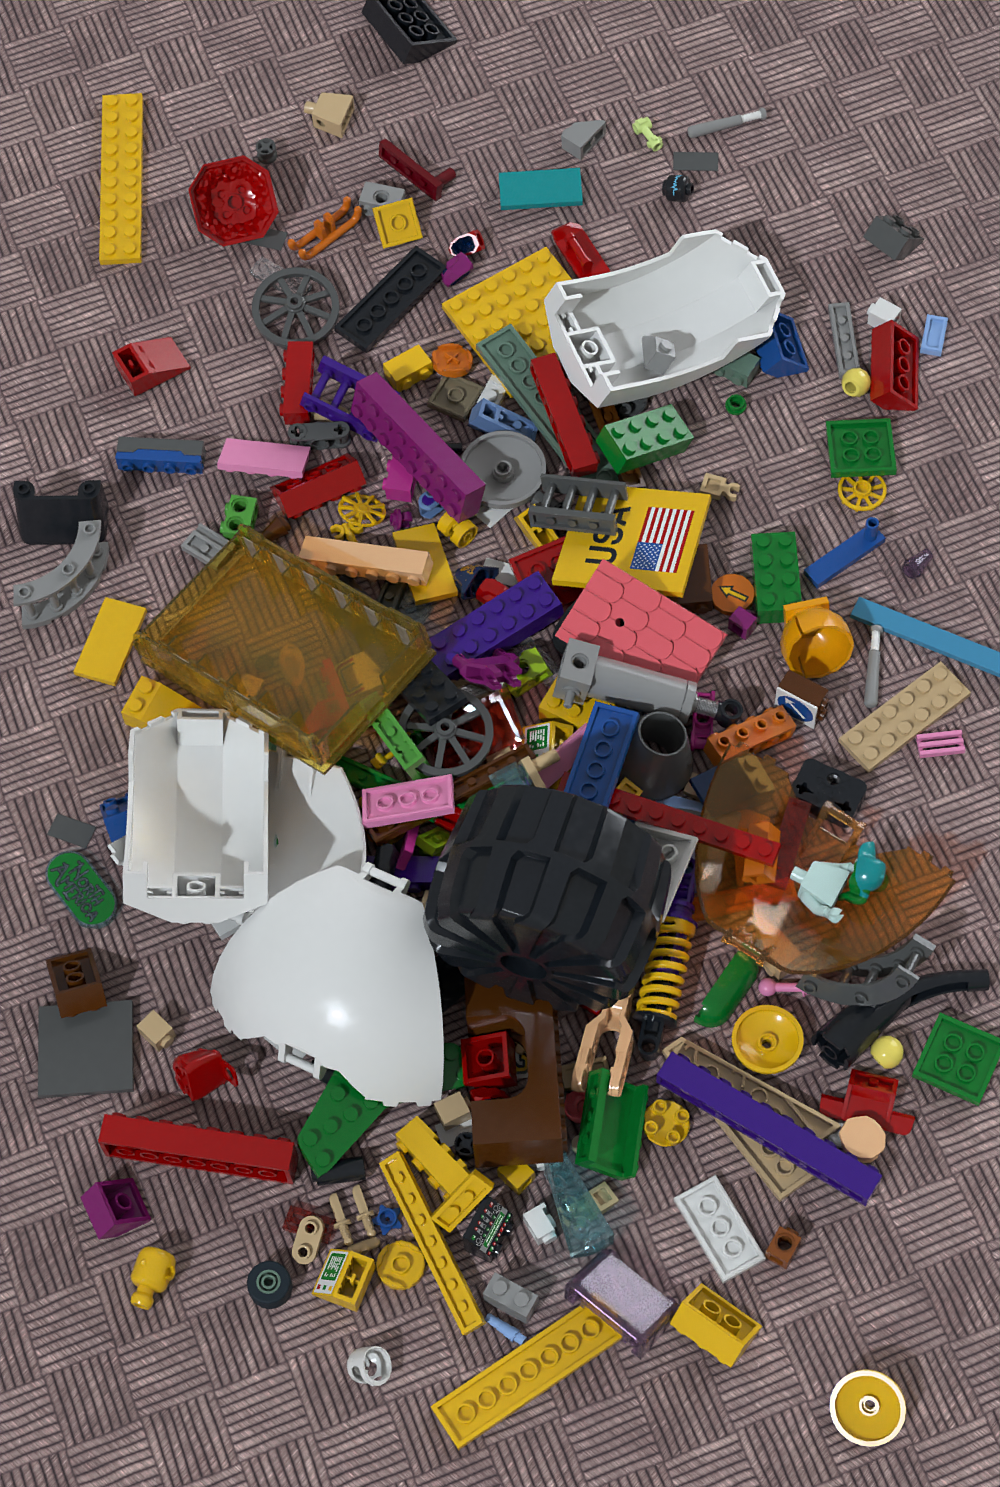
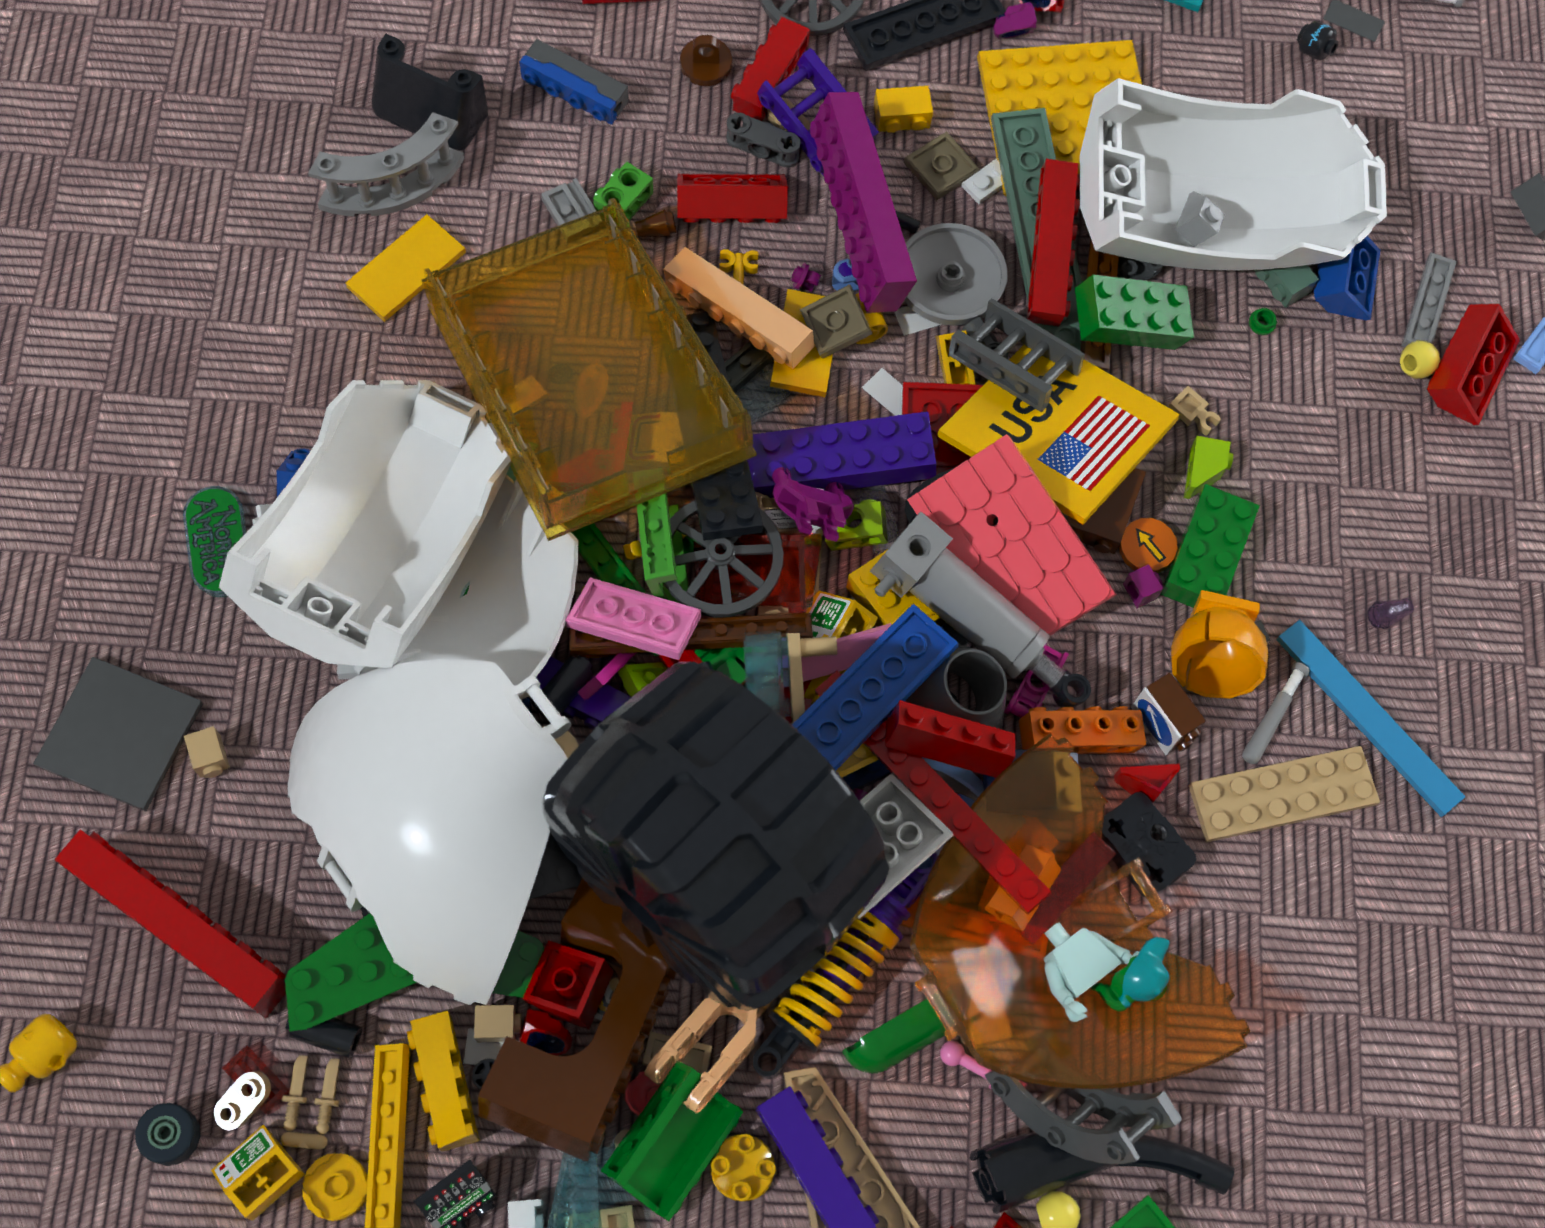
camera: 15 degrees right, 5 degrees up
reddish brown slope [45,948,107,1018] -> none
dark grey sticker [47,813,96,848] -> none
magenta slope [80,1178,151,1240] -> none
yellow slope [121,675,203,729] -> none
red piece [173,1048,239,1101] -> none
bright pink tile [217,438,311,479] -> none
yellow wheel [338,492,386,527] -> none
blue plate [372,1205,402,1236] -> none
dark pink brick [382,456,417,503] -> none
yellow plate [430,1169,495,1233] -> none
orange tile [431,343,473,378] -> none
dark blue hat [455,564,499,600] -> none
medium blue slope [467,398,538,442] -> none
red rock [476,578,509,604] -> none
yellow brick [497,1165,535,1196] -> none
red piece [551,222,611,278] -> none
yellow dish [732,1005,804,1074] -> none
blue piece [803,517,886,589] -> none
green plate [825,418,897,478] -> none
yellow wheel [837,476,887,512] -> none
white brick [867,297,902,328] -> none
bright pink tile [916,730,965,758] -> none
none -> reddish brown tile [680,35,733,87]
none -> dark tan tile [800,284,873,359]
none -> red brick [885,700,1016,779]
none -> red slope [1114,764,1180,803]
none -> lime slope [1184,436,1233,499]

